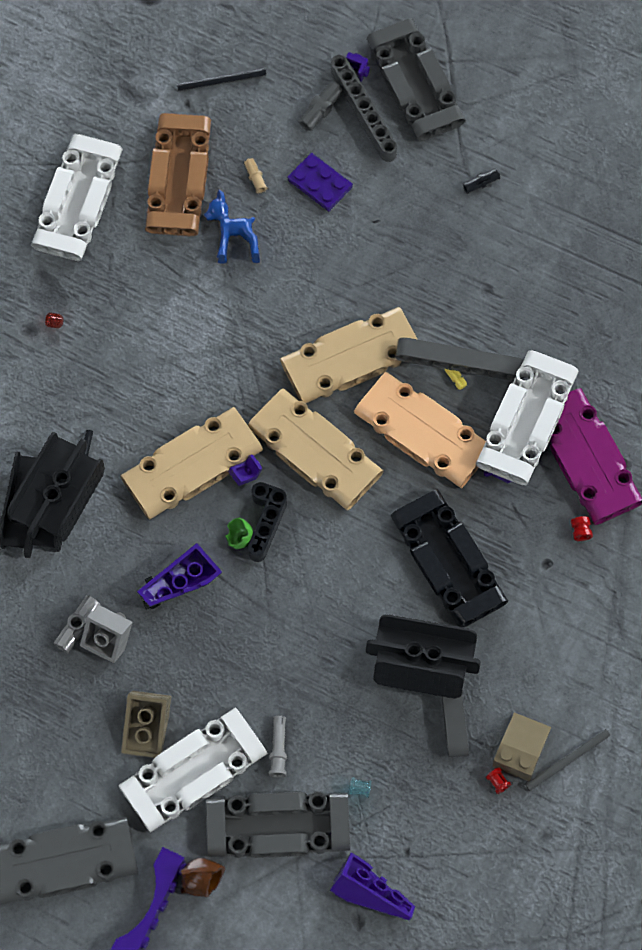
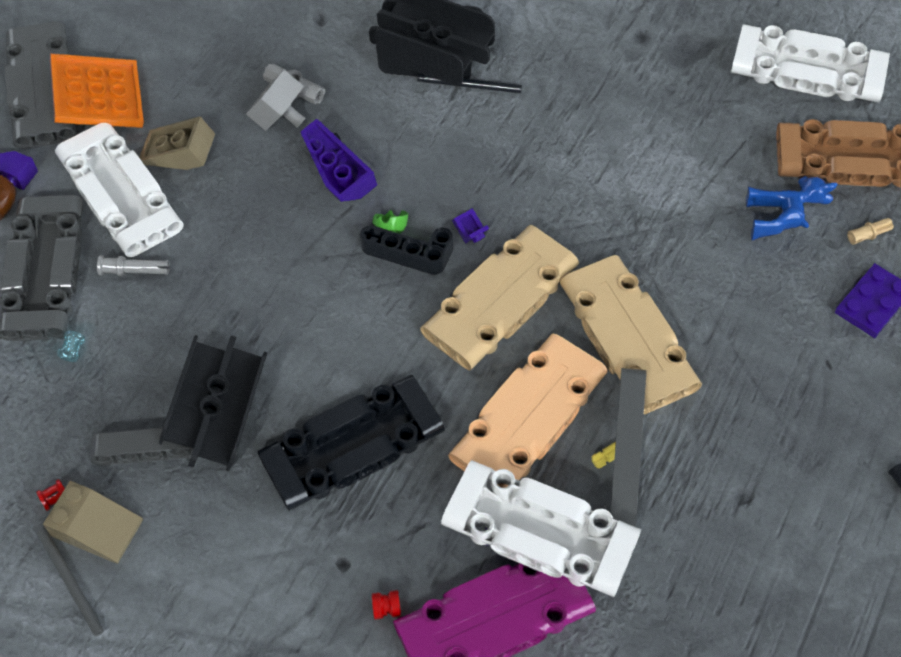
camera: 90 degrees right, 10 degrees down
clear red piece [45,312,64,329] -> none
tan panel [120,407,263,520] -> none
none -> orange plate [50,54,144,128]

